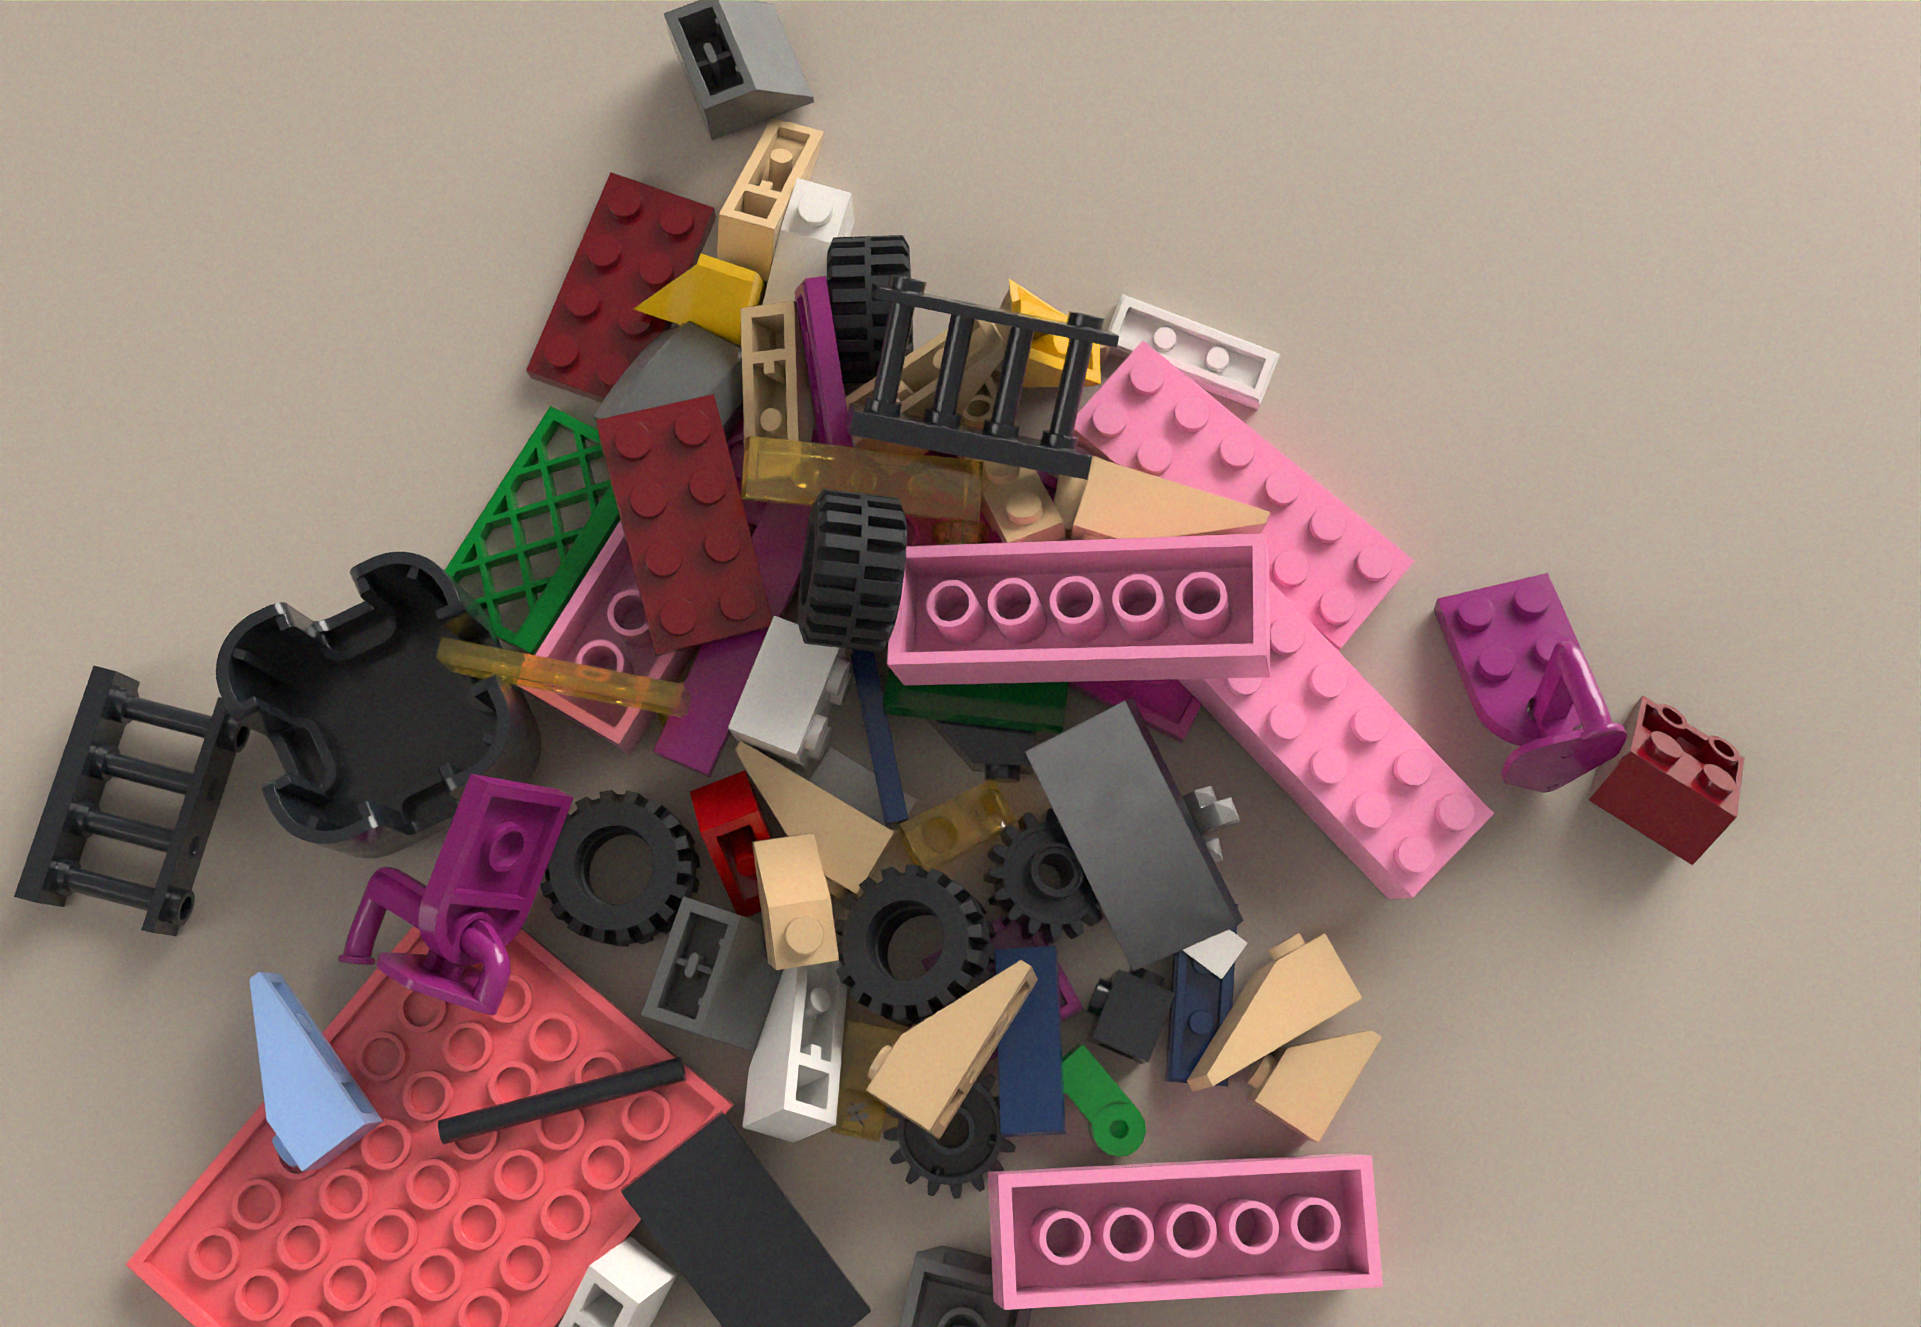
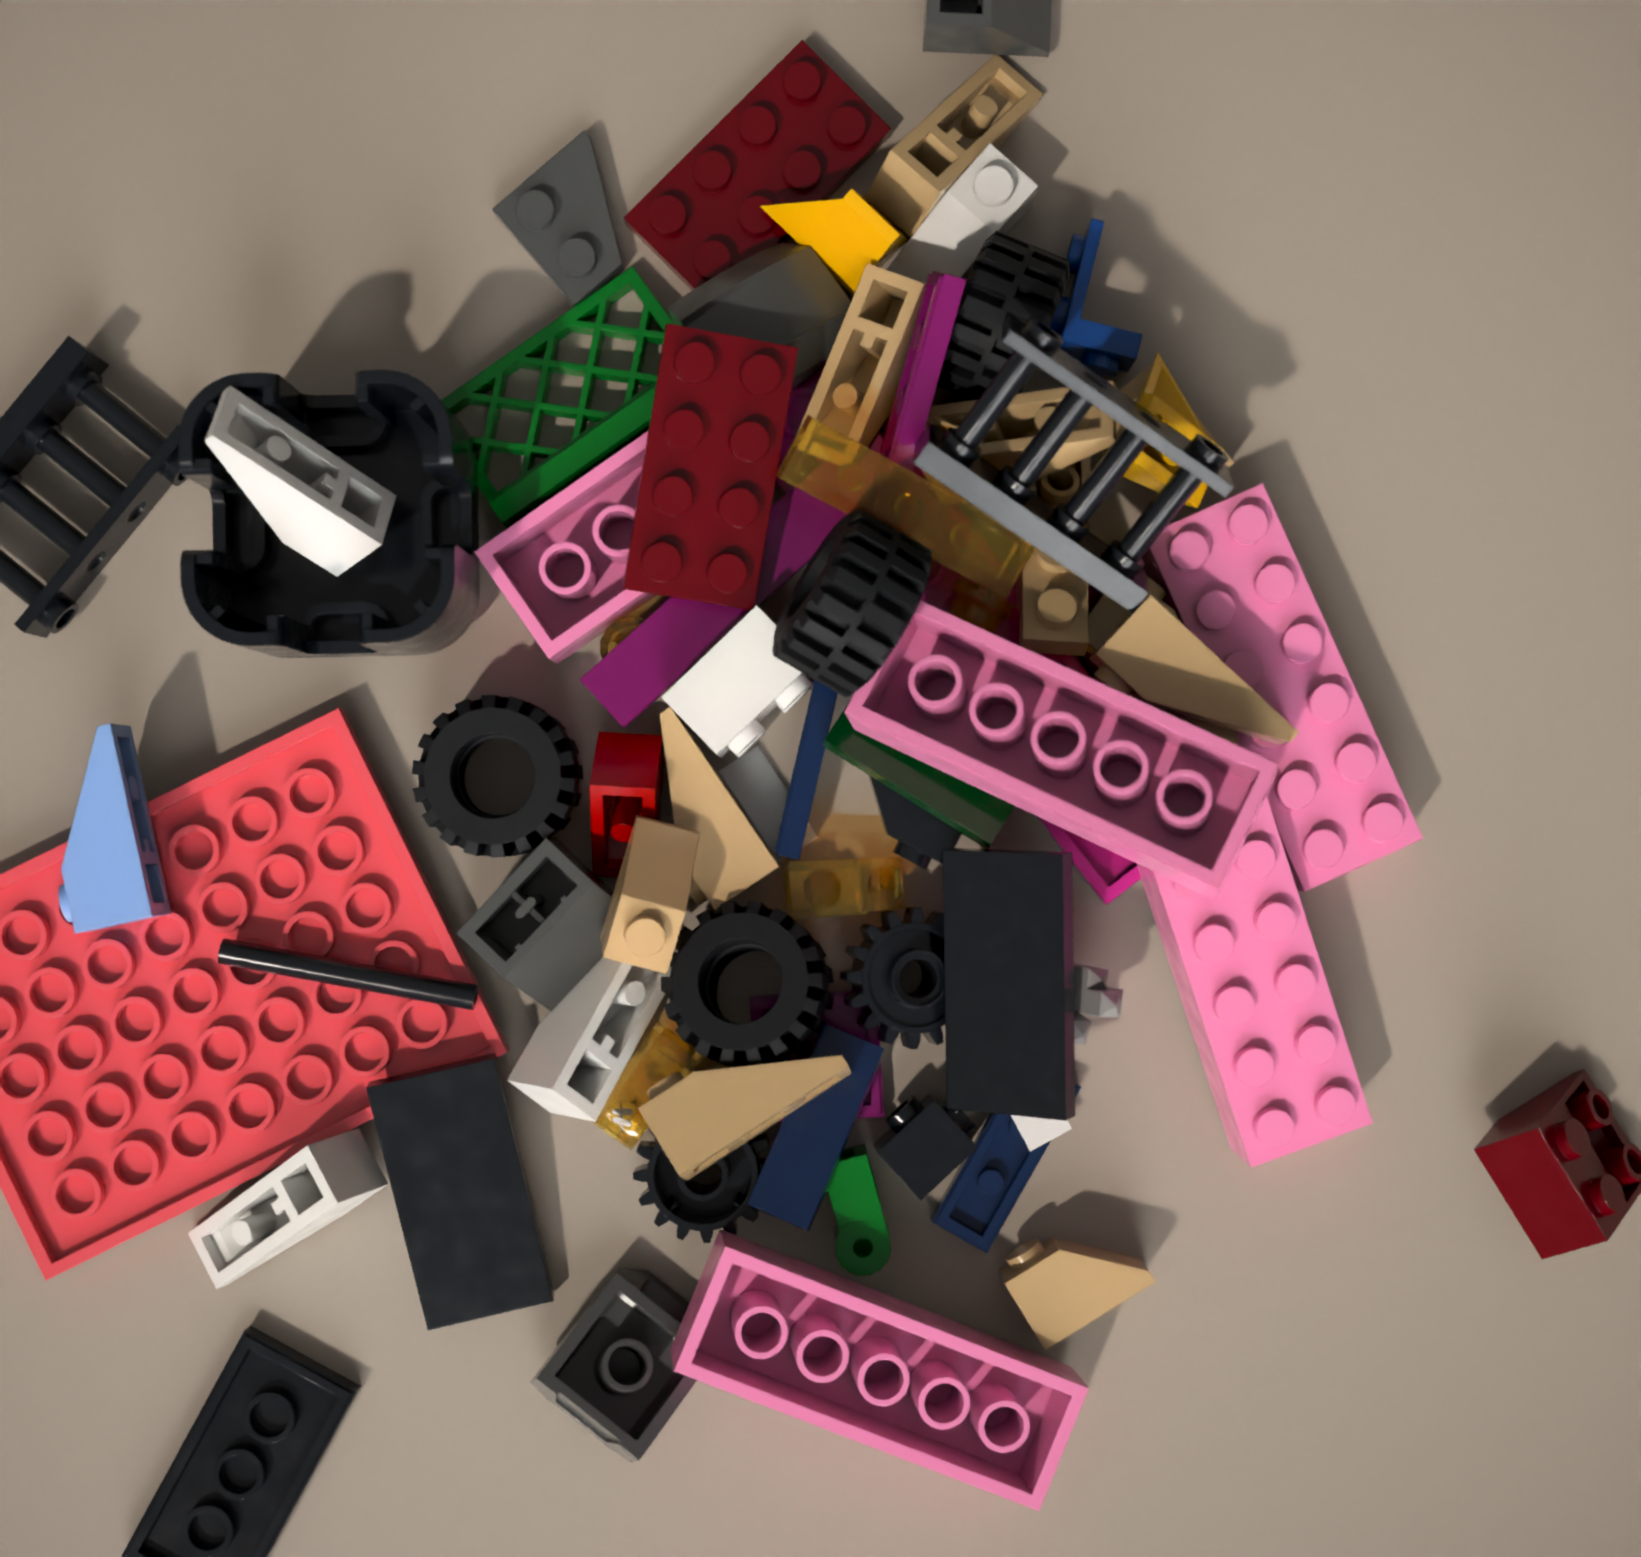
camera: 25 degrees right, 10 degrees up
magenta plate [338,774,574,1015] -> none
clear yellow tile [436,637,692,718] -> none
white tile [1108,294,1280,410] -> none
tan slope [1187,933,1362,1092] -> none
magenta plate [1434,573,1627,793] -> none
none -> white slope [205,385,397,577]
none -> dark grey wing [492,130,624,307]
none -> blue bracket [1049,218,1143,376]

